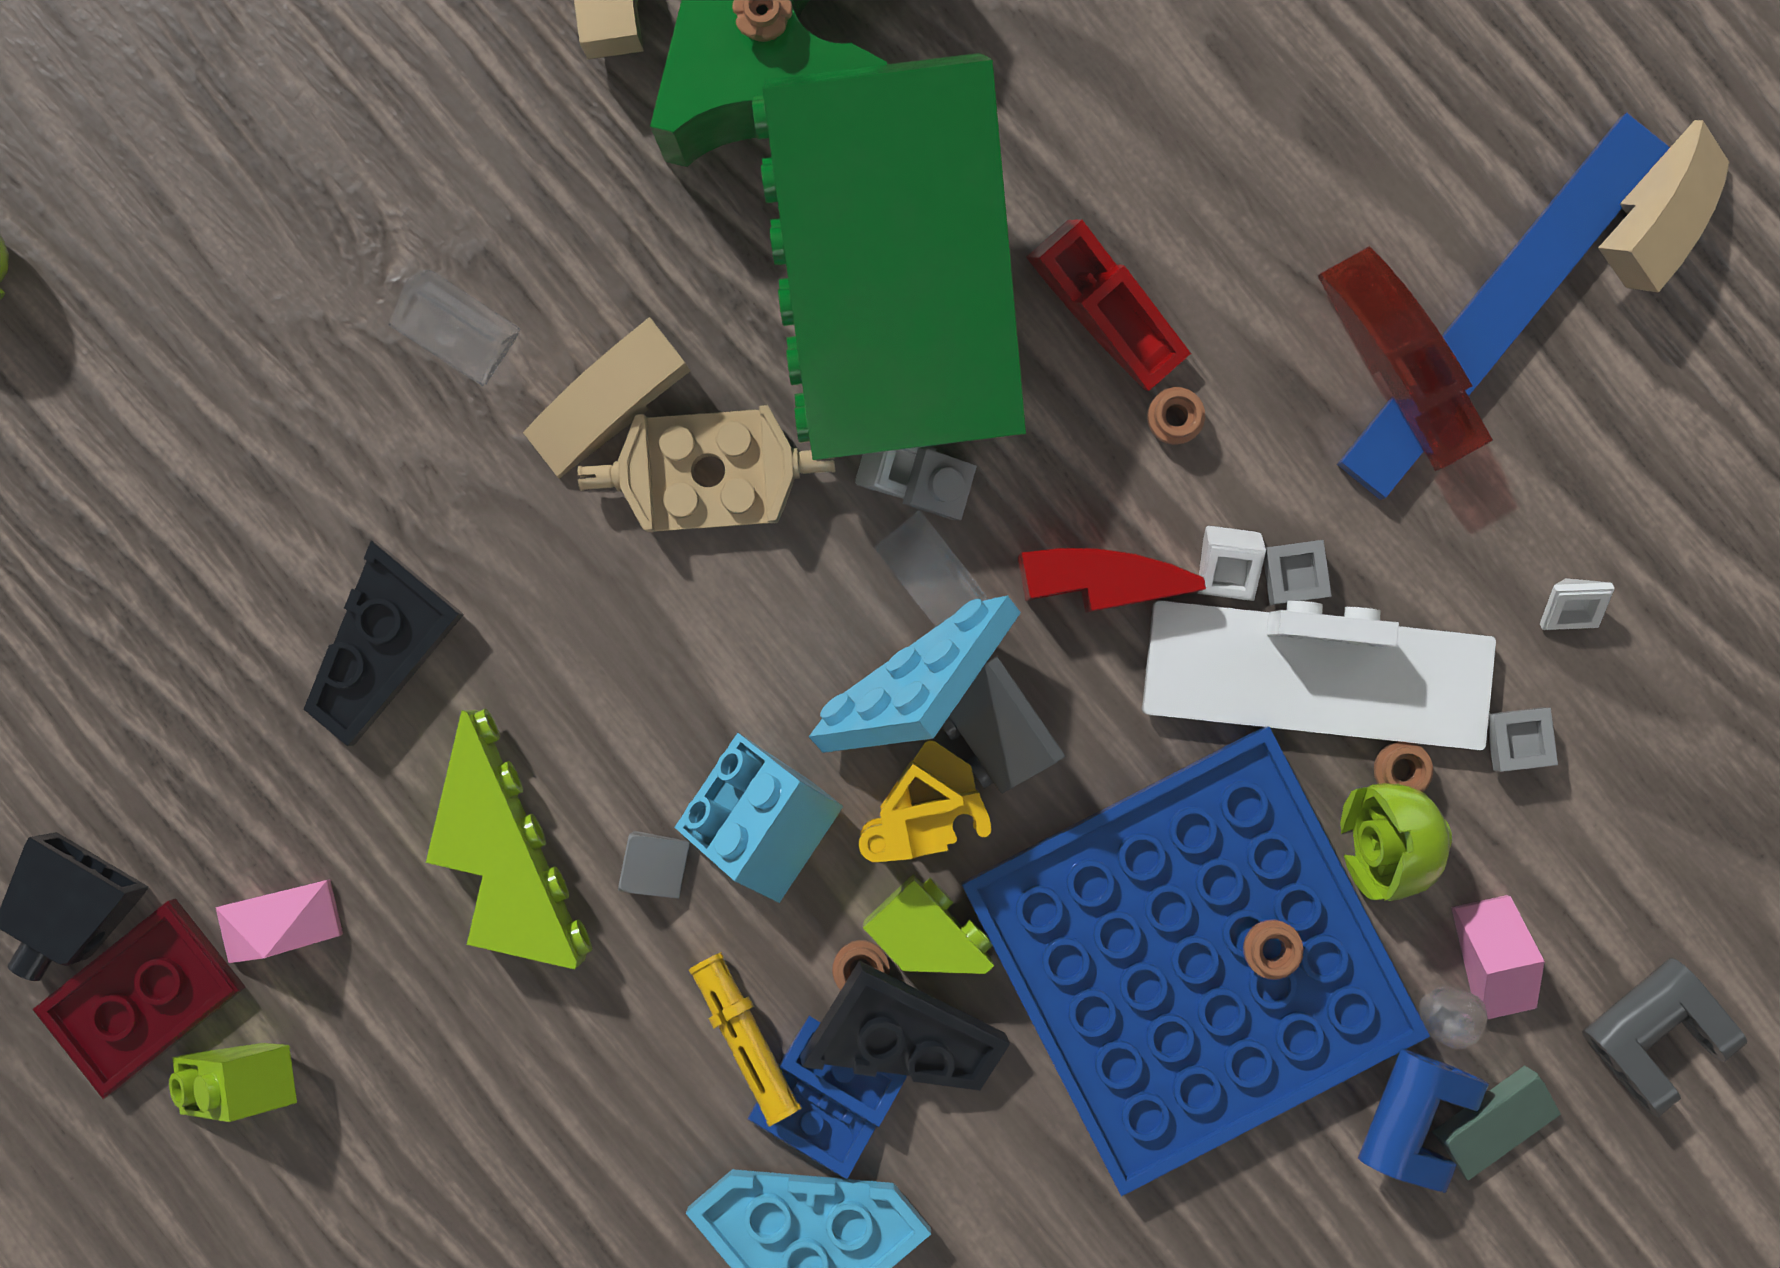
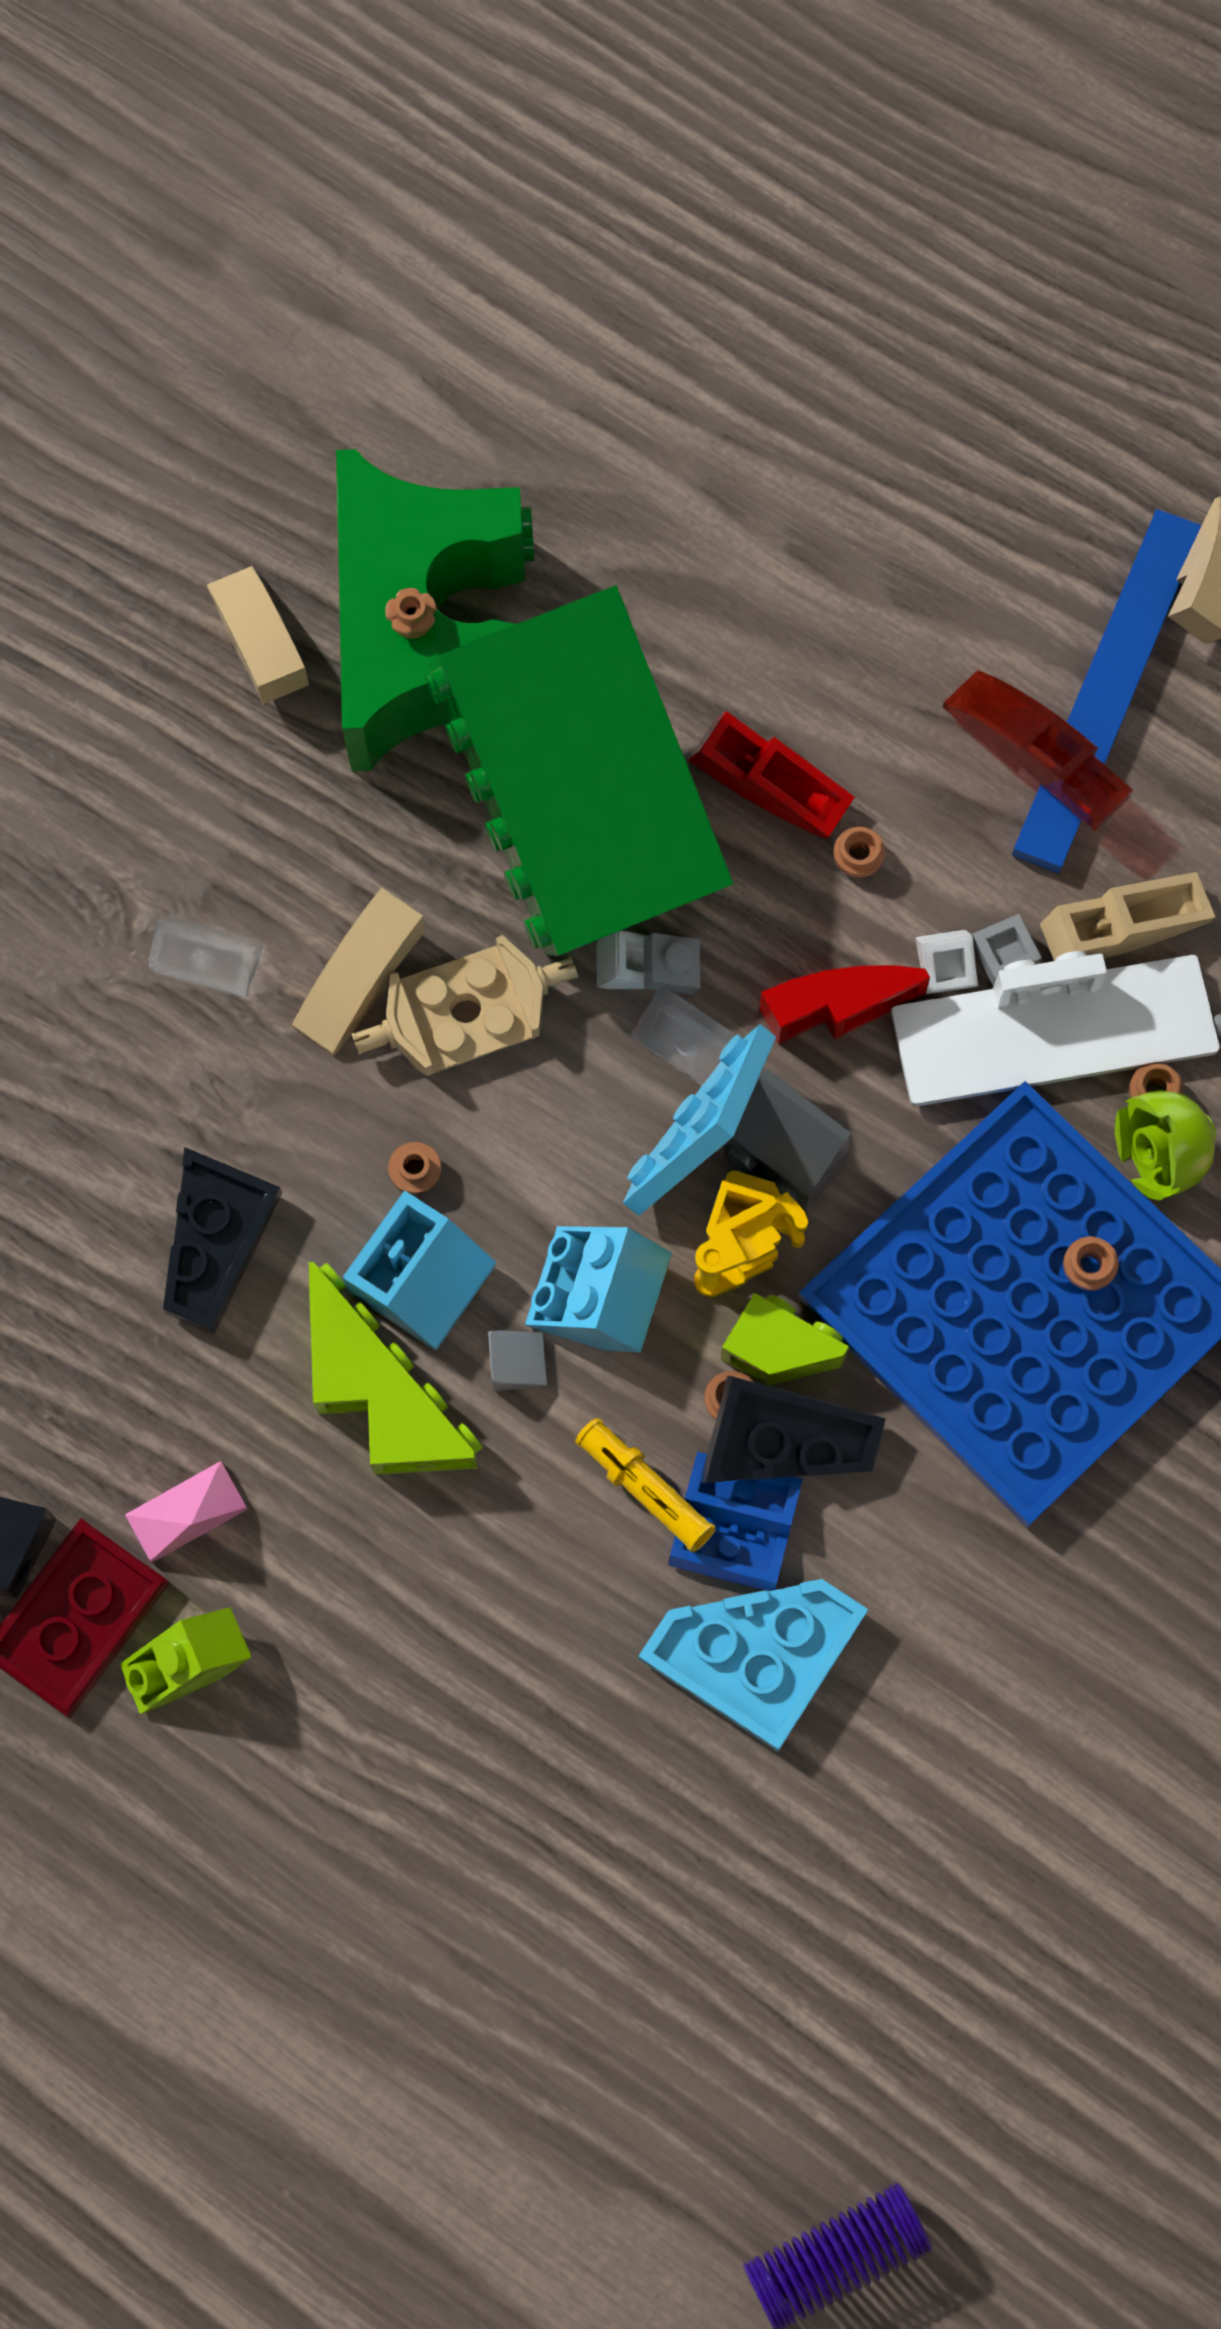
camera: 15 degrees left, 15 degrees down
none -> medium azure slope [342,1190,497,1351]
none -> nougat plate [388,1142,441,1195]
none -> tan slope [1040,872,1216,961]

